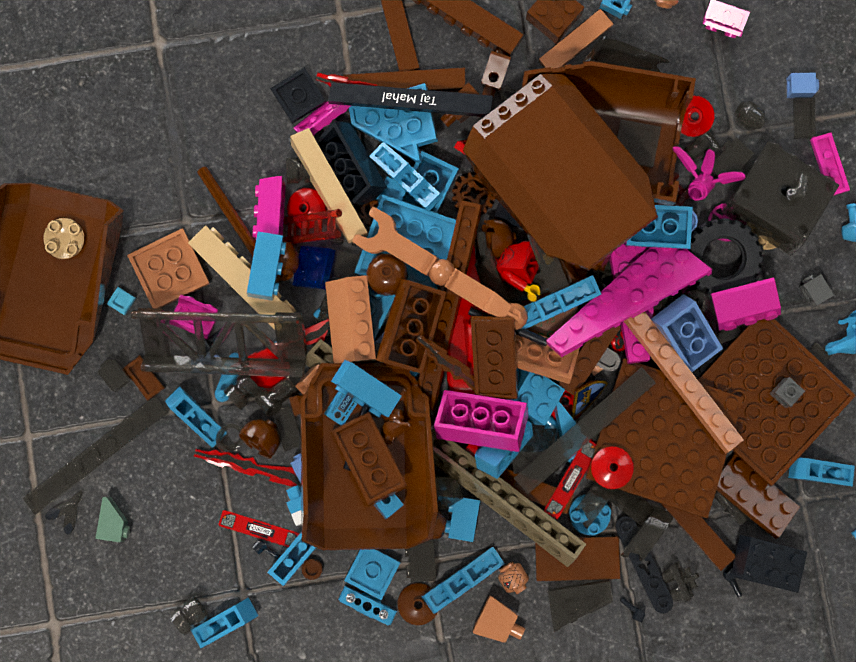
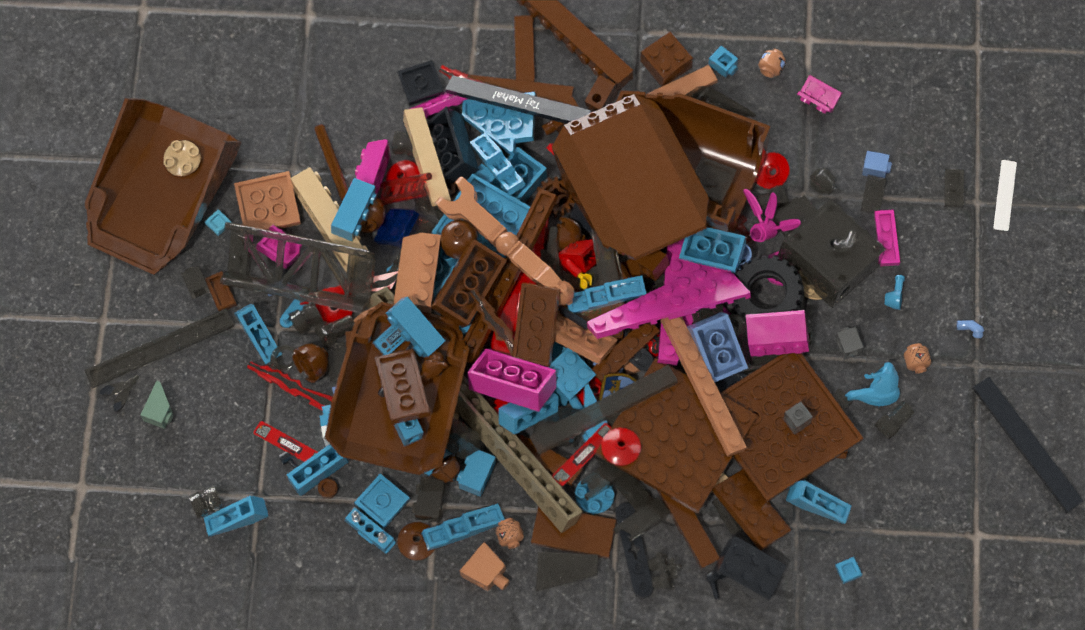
camera: 15 degrees right, 15 degrees down
black hand [620,598,645,623] -> none

